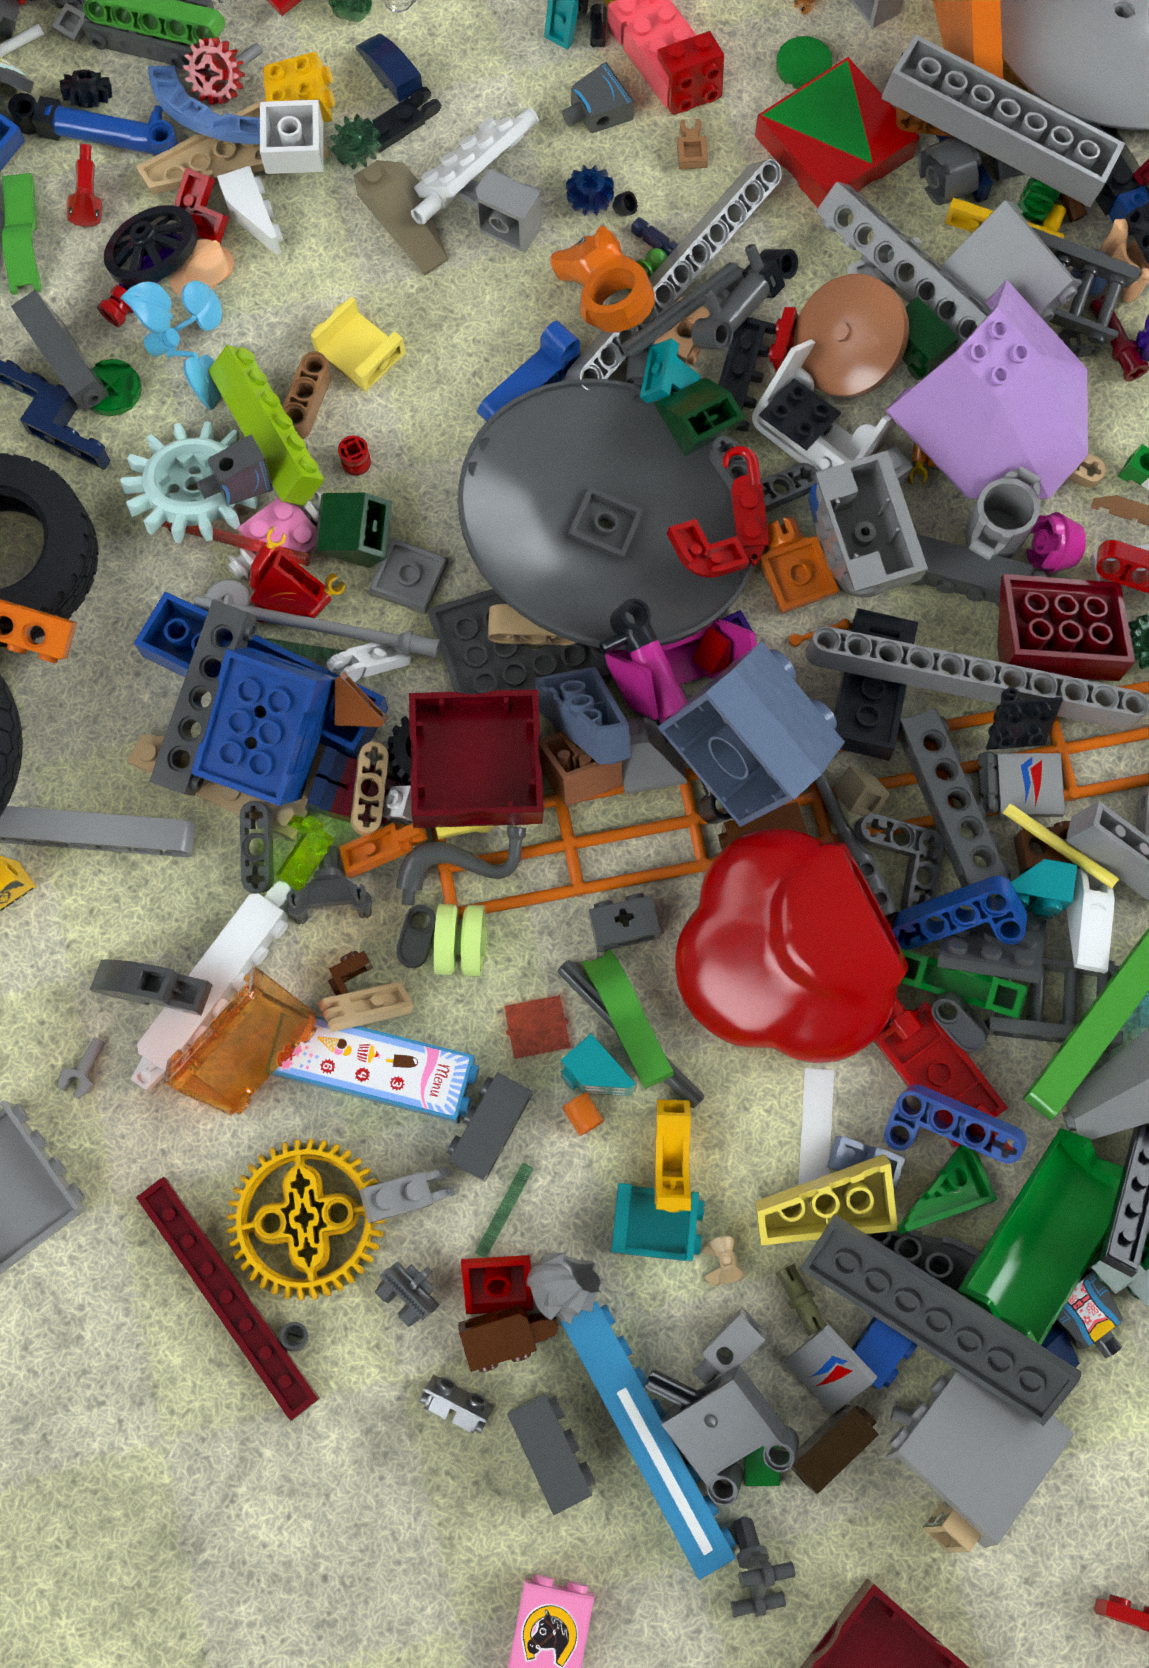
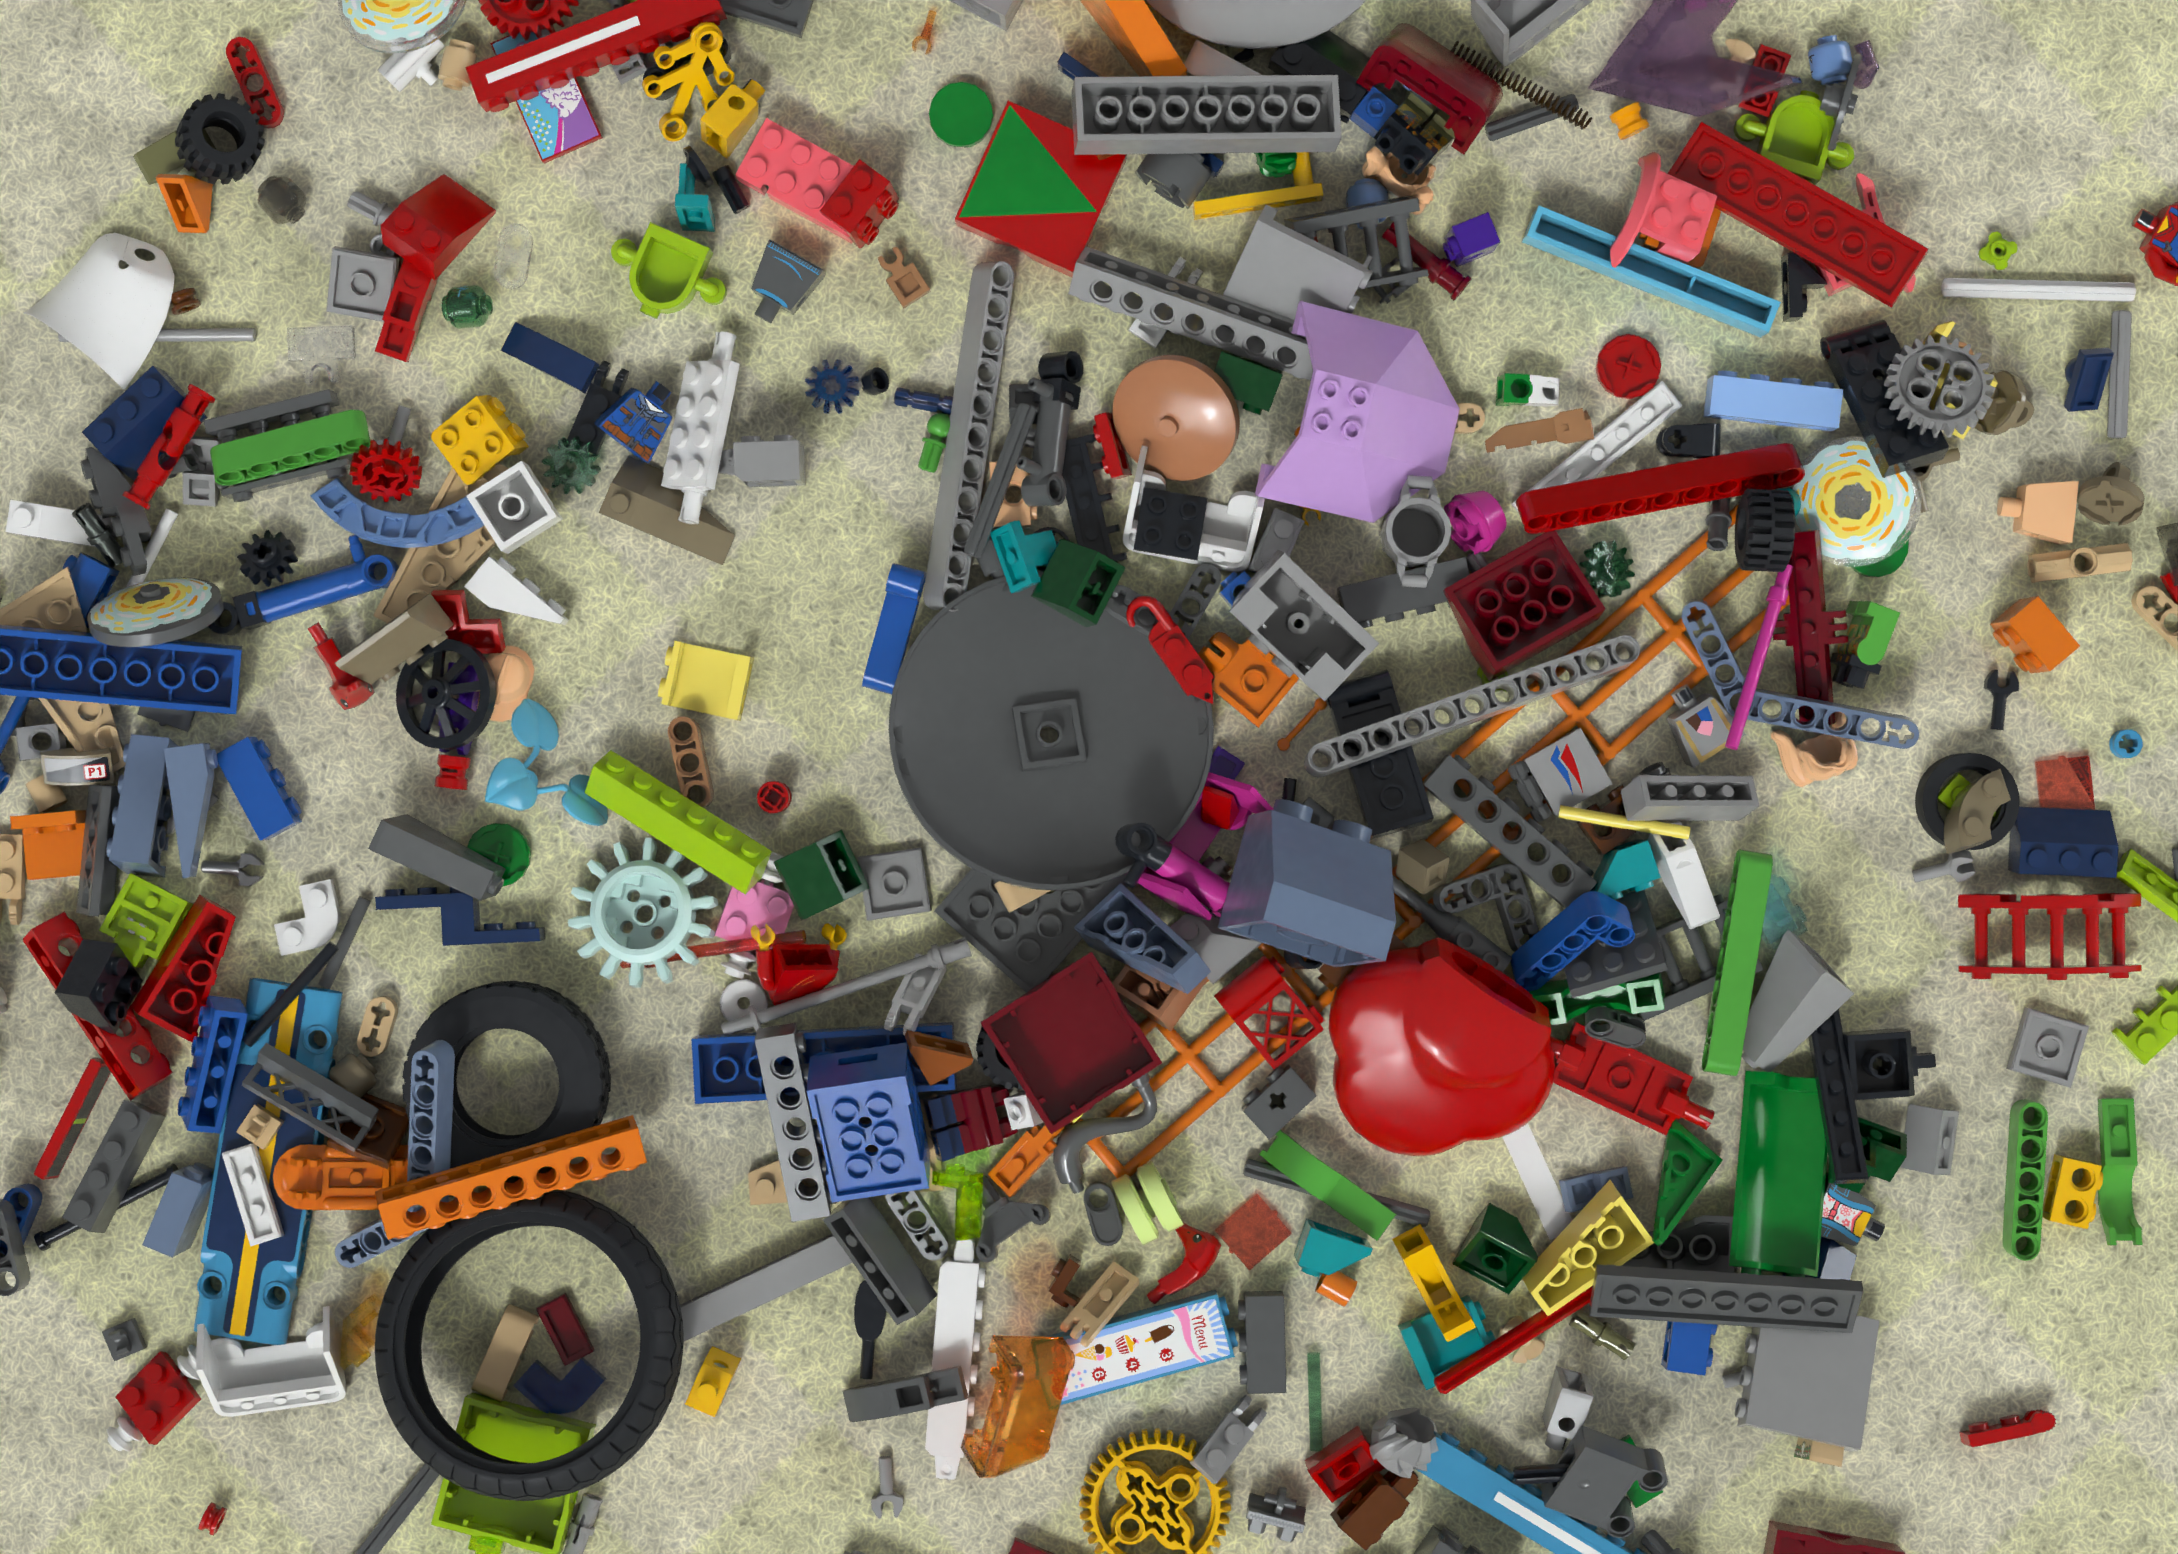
camera: 30 degrees left, 15 degrees up
bright green piece [2,173,41,295] -> none
dark grey torso [196,434,273,505] -> none
clear green bar [266,638,346,660] -> none
tan beam [351,742,389,835] -> none
orange animal [550,225,655,333] -> none
red plate [666,519,750,578] -> none
light grey tile [784,1324,877,1415] -> none
dark brown brick [791,1404,879,1494] -> none
blue beam [884,1084,1027,1164] -> none
black hinge [986,687,1063,750] -> none
none -> dark tan slope [335,593,454,684]
none -> torso [594,381,672,463]
none -> lime piece [611,222,727,319]
none -> dark grey brick [823,1197,938,1325]
none -> black piece [854,1280,886,1379]
none -> red animal [1147,1222,1222,1304]
none -> red piece [1214,955,1325,1070]
none -> red axle [1434,1286,1593,1394]
none -> dark green slope [1452,1203,1538,1295]

